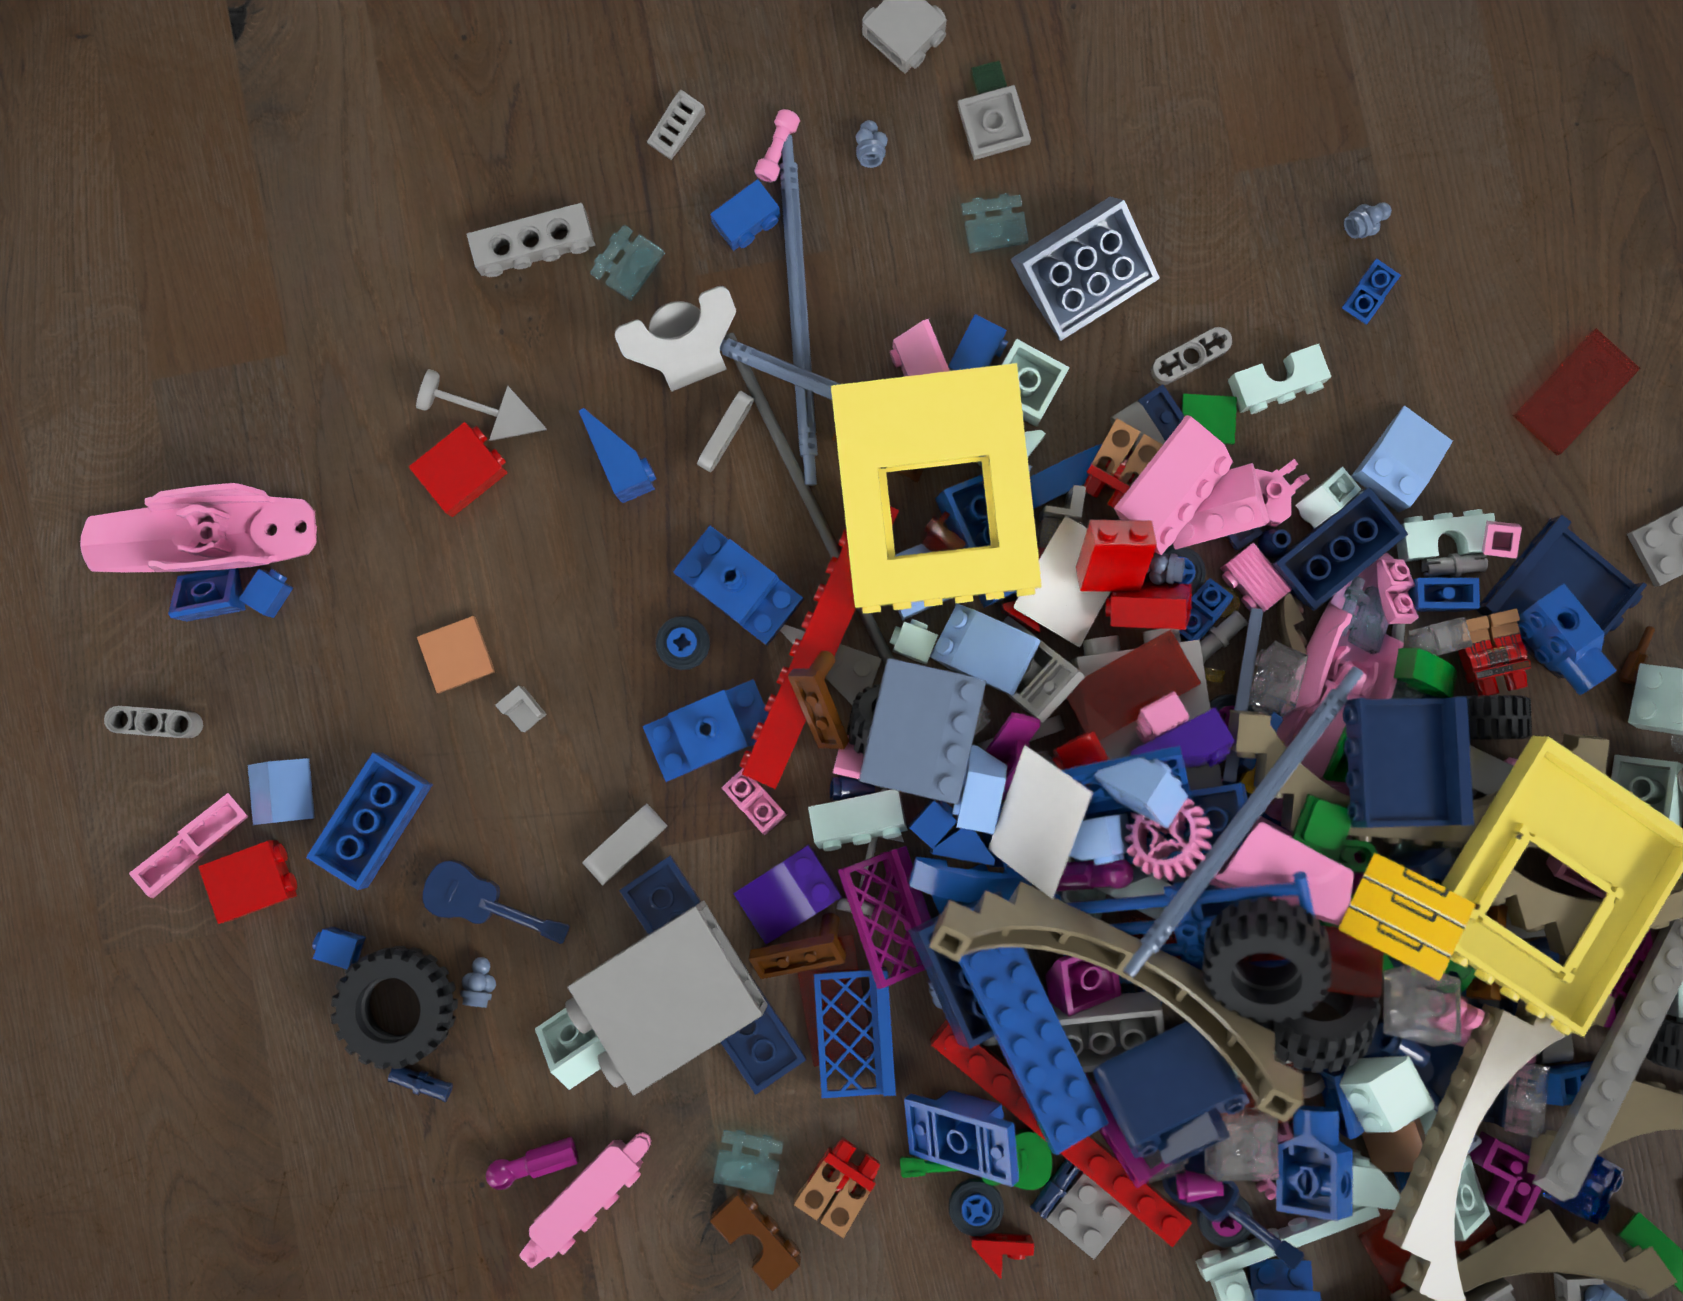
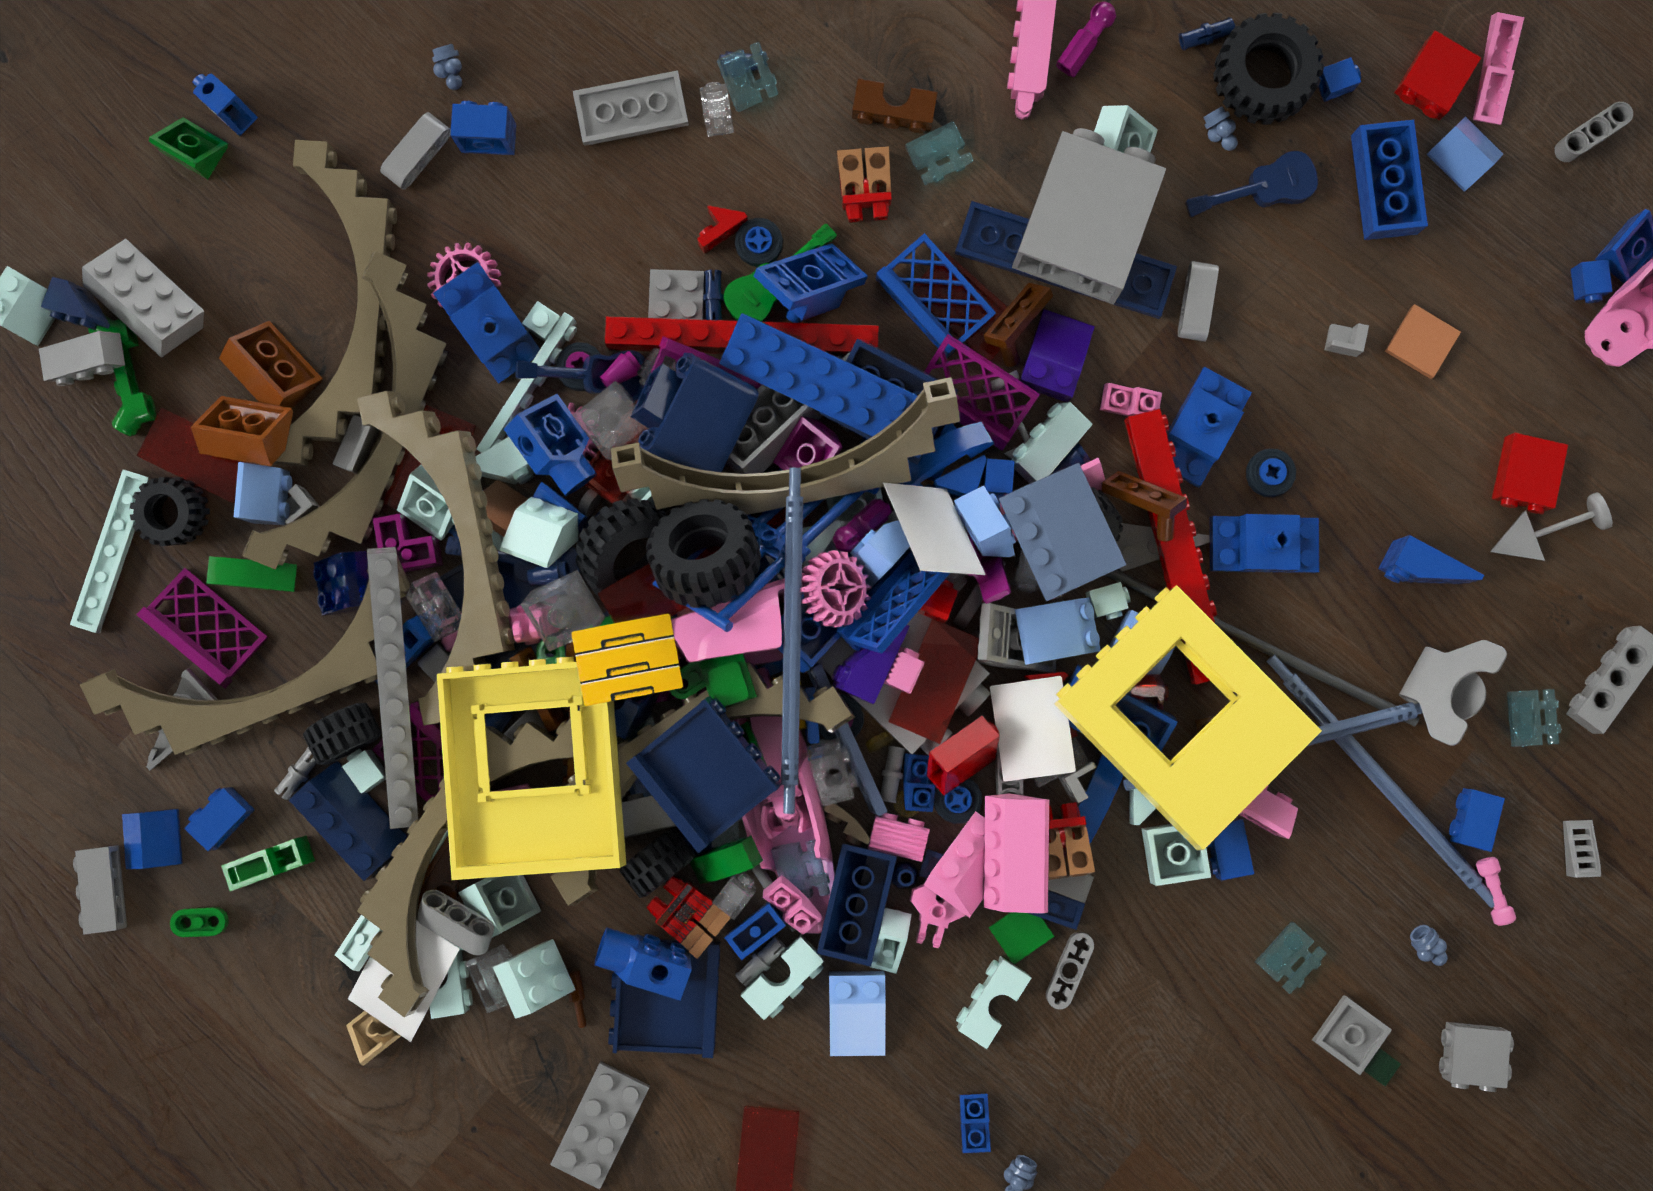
camera: 140 degrees right, 0 degrees up
light grey beam [697,391,754,472] -> none
sand blue slope [1011,197,1160,341] -> none
red brick [1076,520,1157,591] -> none
light blue slope [1094,757,1188,828] -> none
sand blue piece [1147,553,1185,585] -> none
bright pink brick [1482,521,1522,558] -> none

